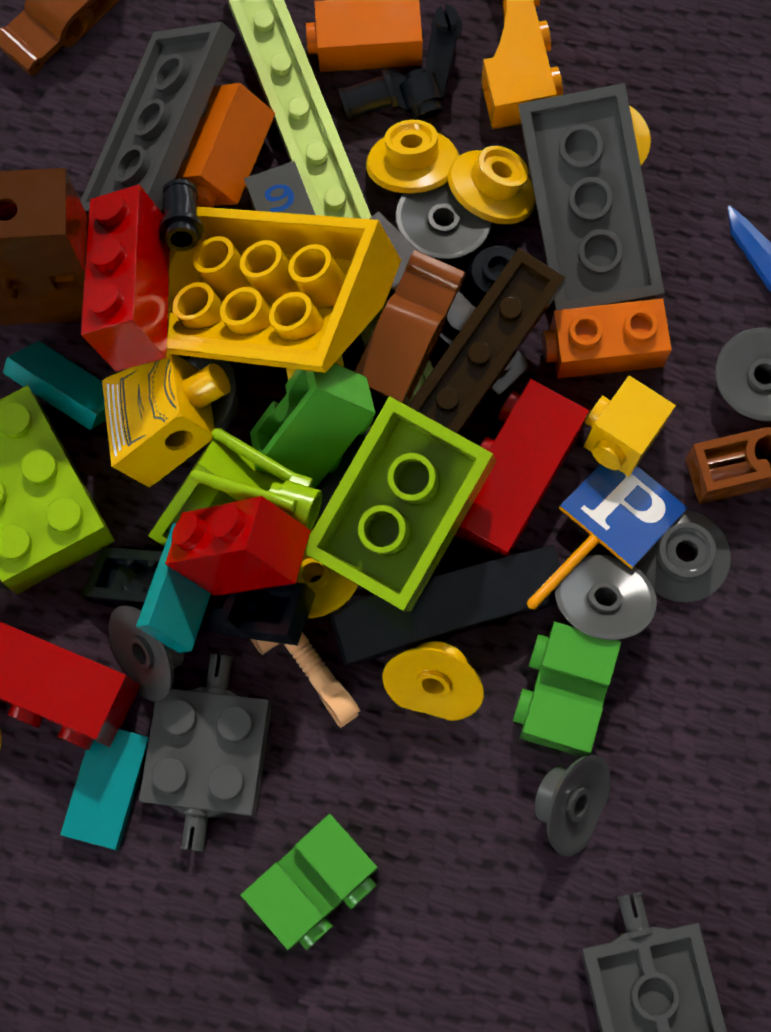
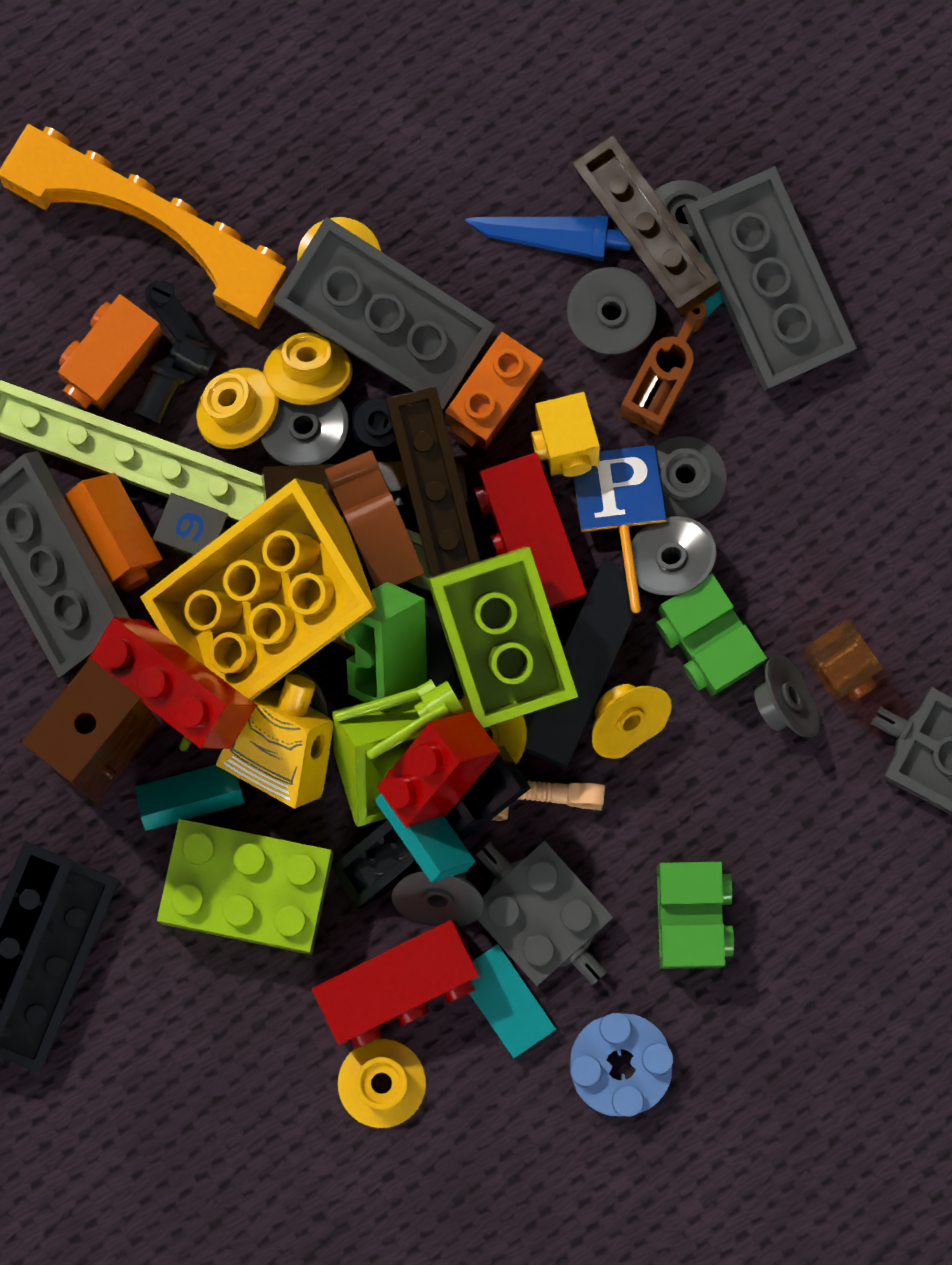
camera: 55 degrees left, 5 degrees up
black pin [159,179,204,251] -> none
none -> medium blue plate [570,1013,673,1117]
none -> clear orange brick [801,618,883,703]

